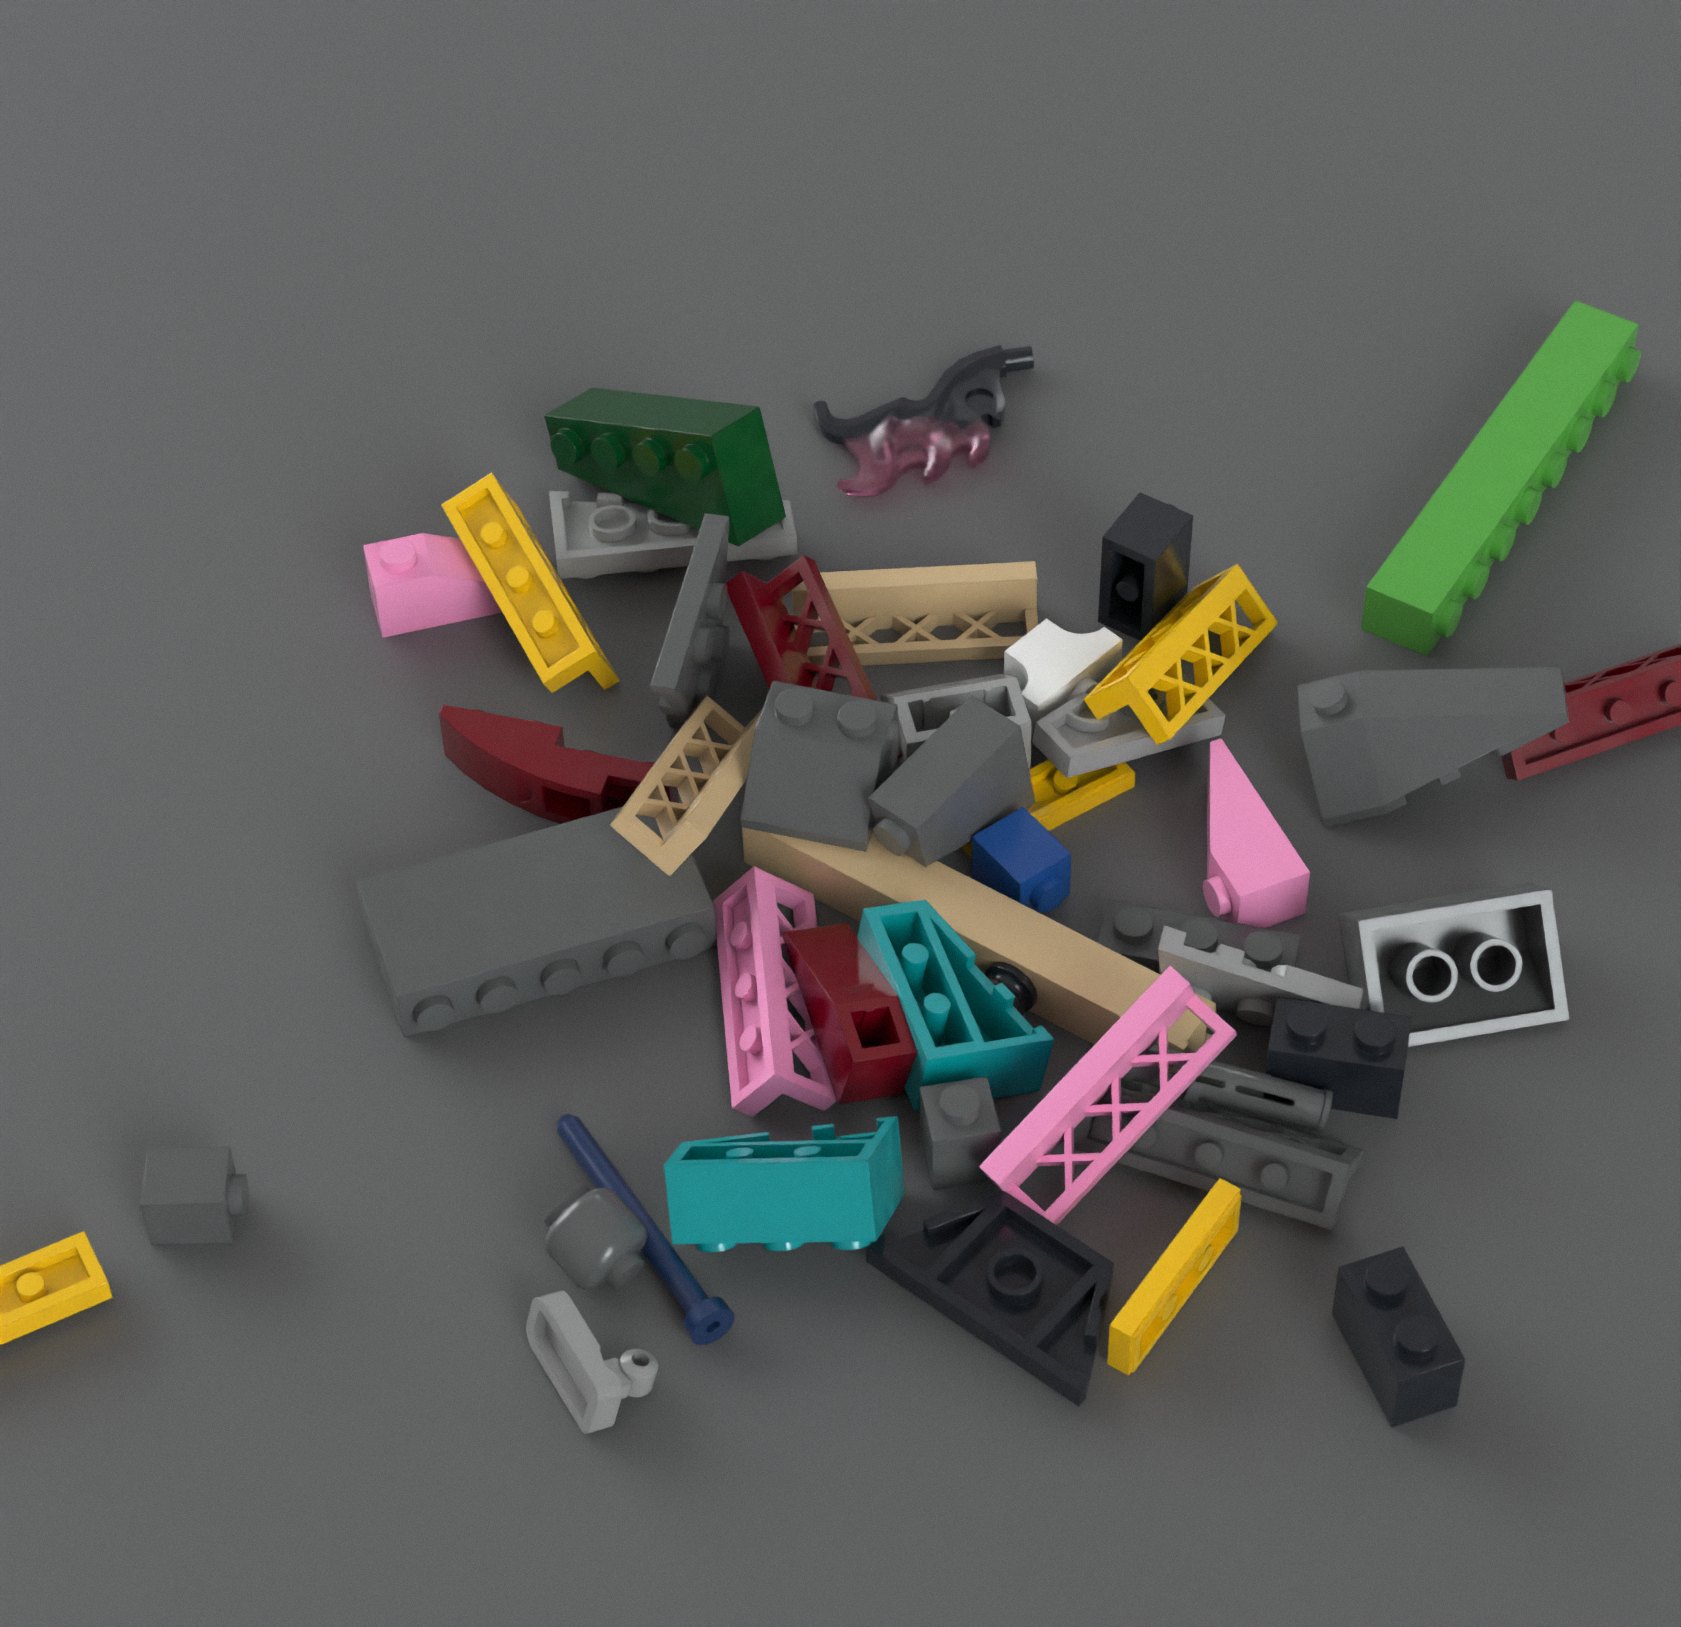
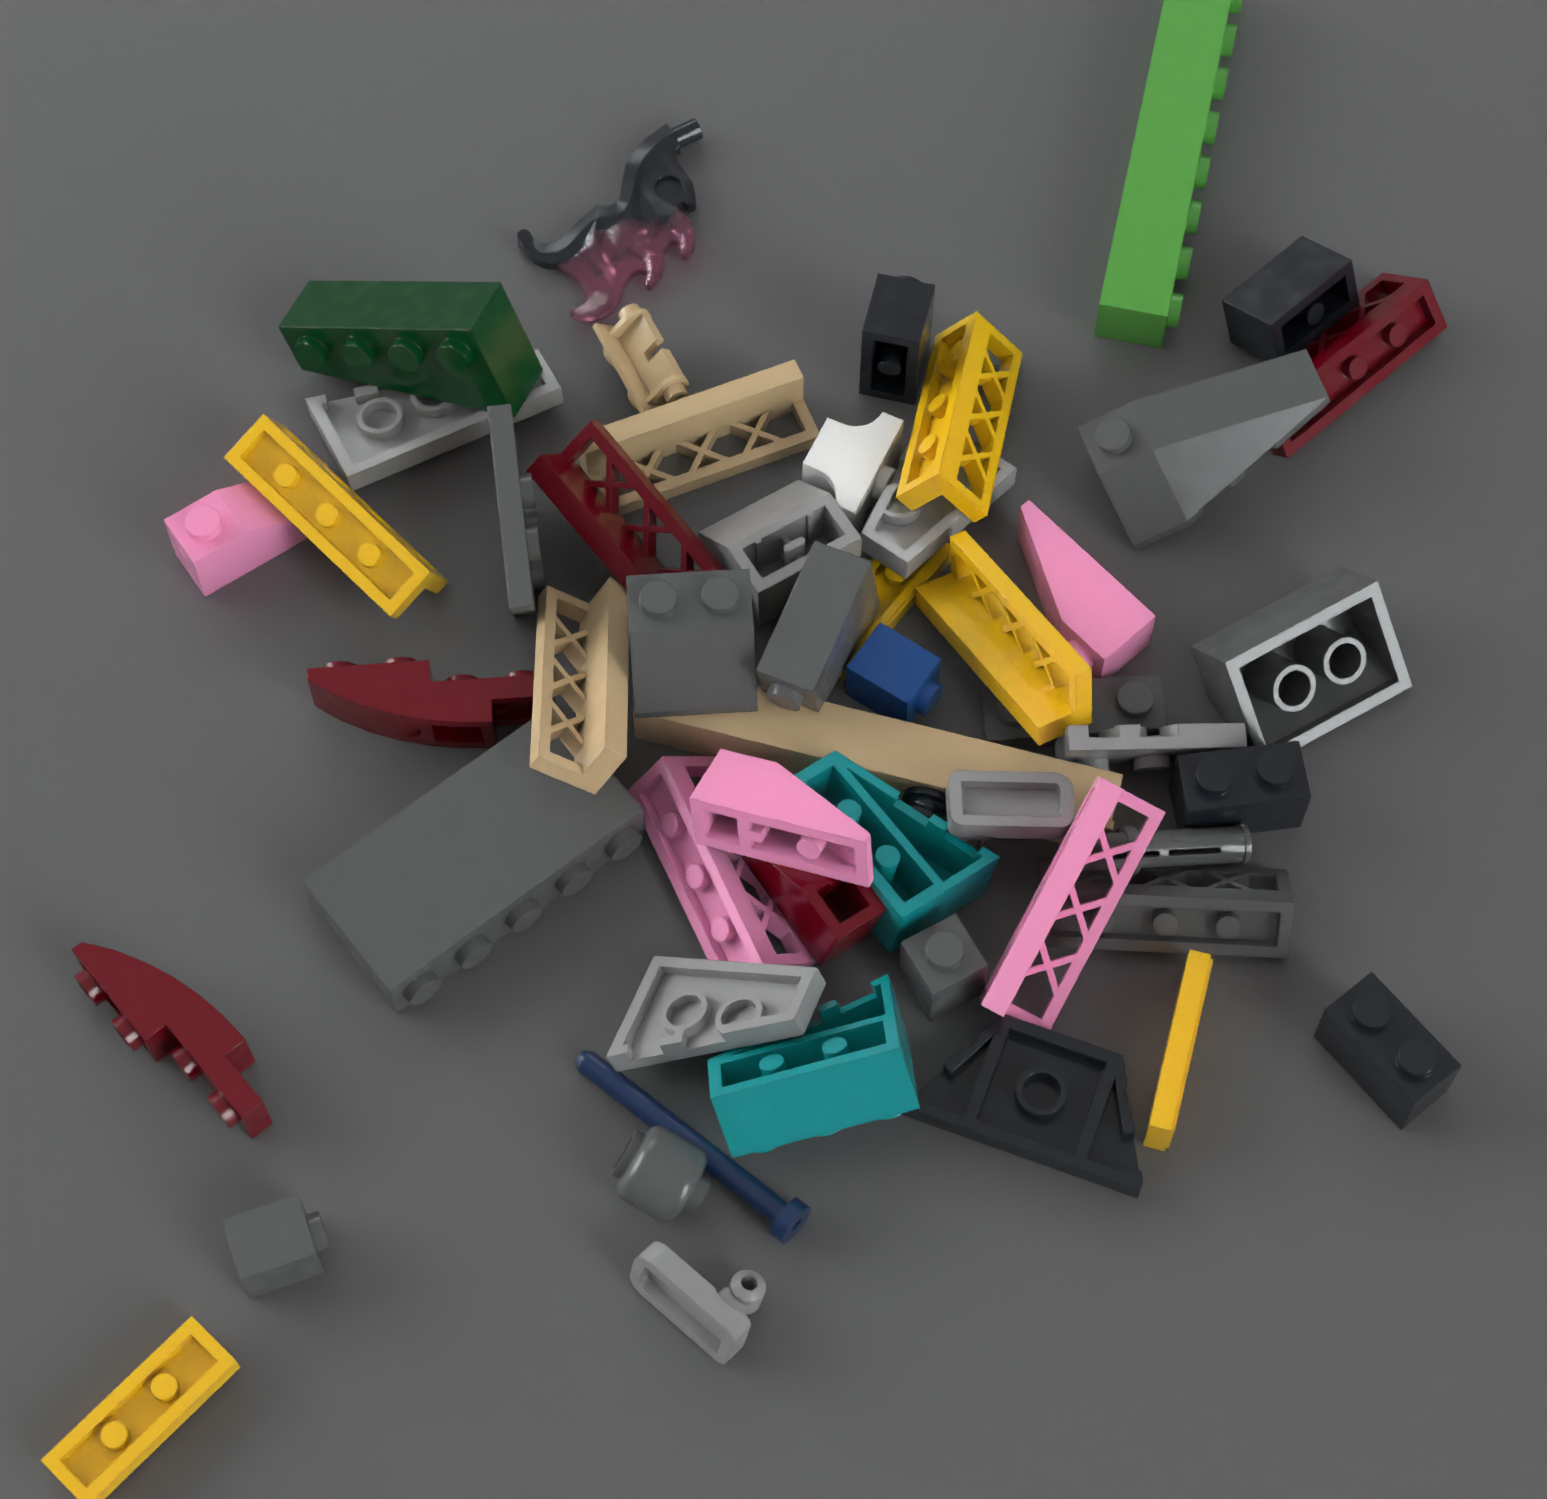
camera: 20 degrees left, 15 degrees up
none -> dark red slope [71,942,272,1139]
none -> tan hinge [592,303,689,413]
none -> light grey wing [606,956,826,1072]
none -> bright pink slope [689,749,874,887]
none -> yellow fence [915,530,1092,745]
none -> light grey piece [945,770,1075,847]
none -> black brick [1222,236,1359,361]

